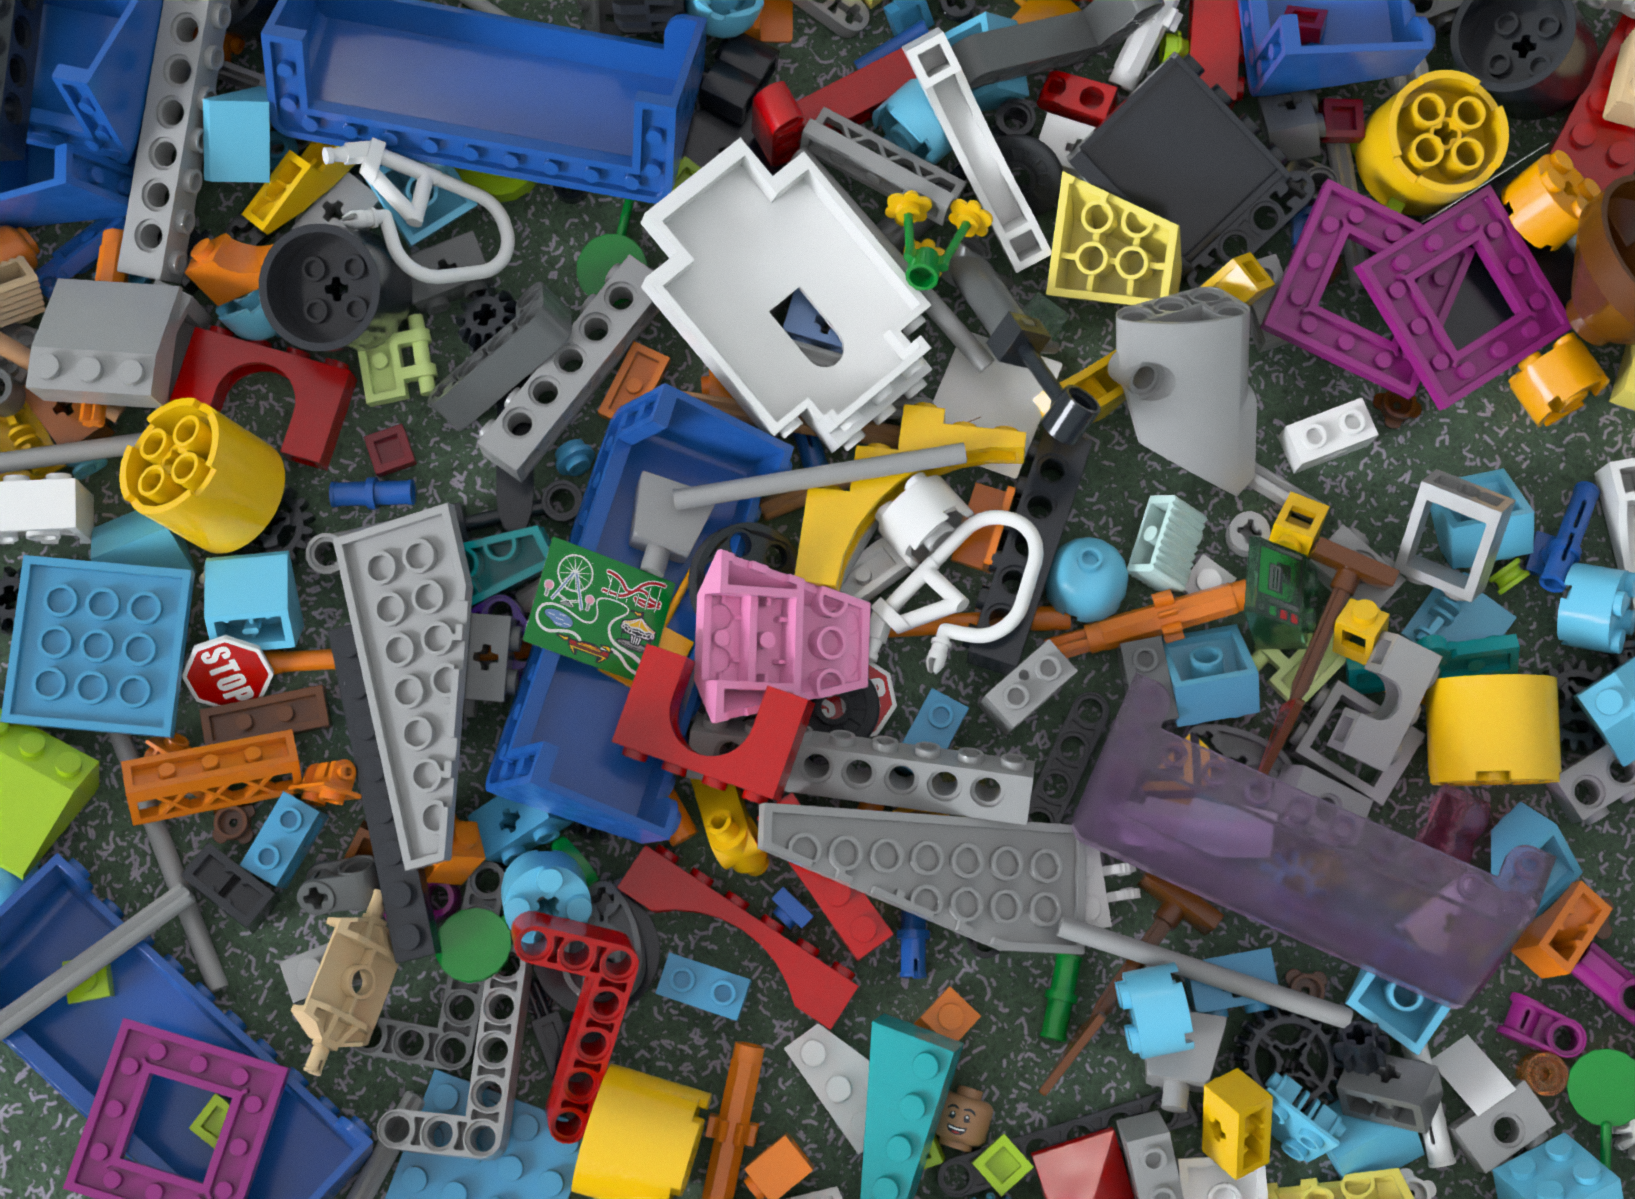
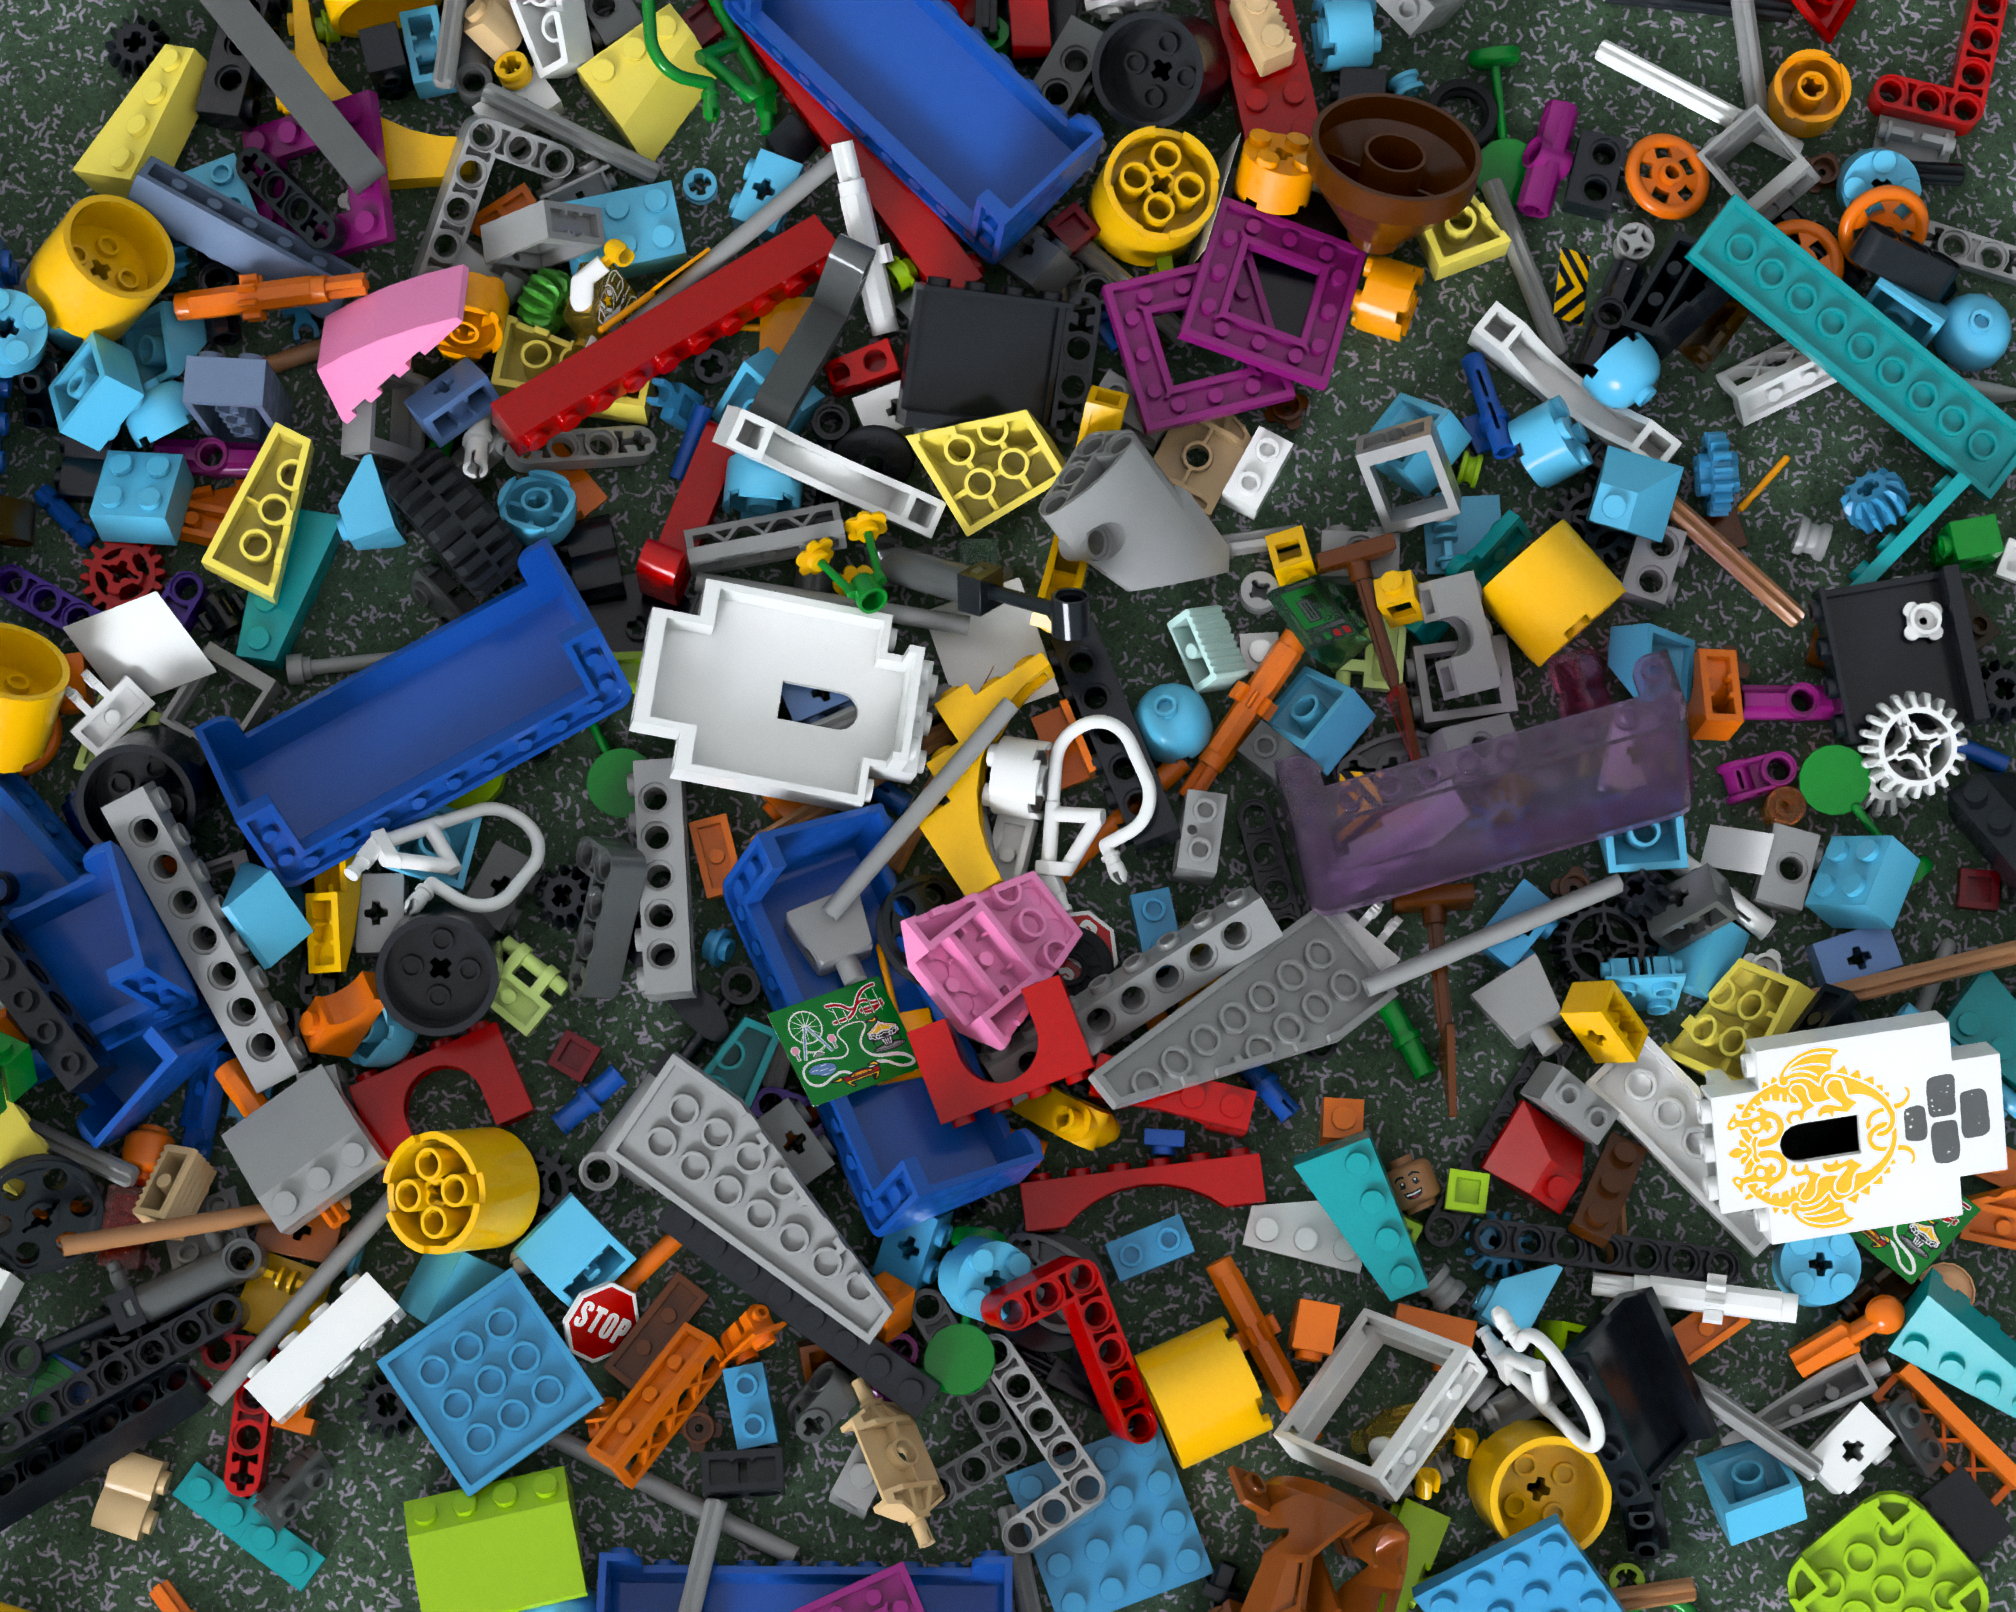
camera: 45 degrees left, 0 degrees up
medium azure brick [1114,962,1195,1059] -> none
dark red plate [1284,5,1328,45] -> none
none -> tan plate [1153,414,1252,519]

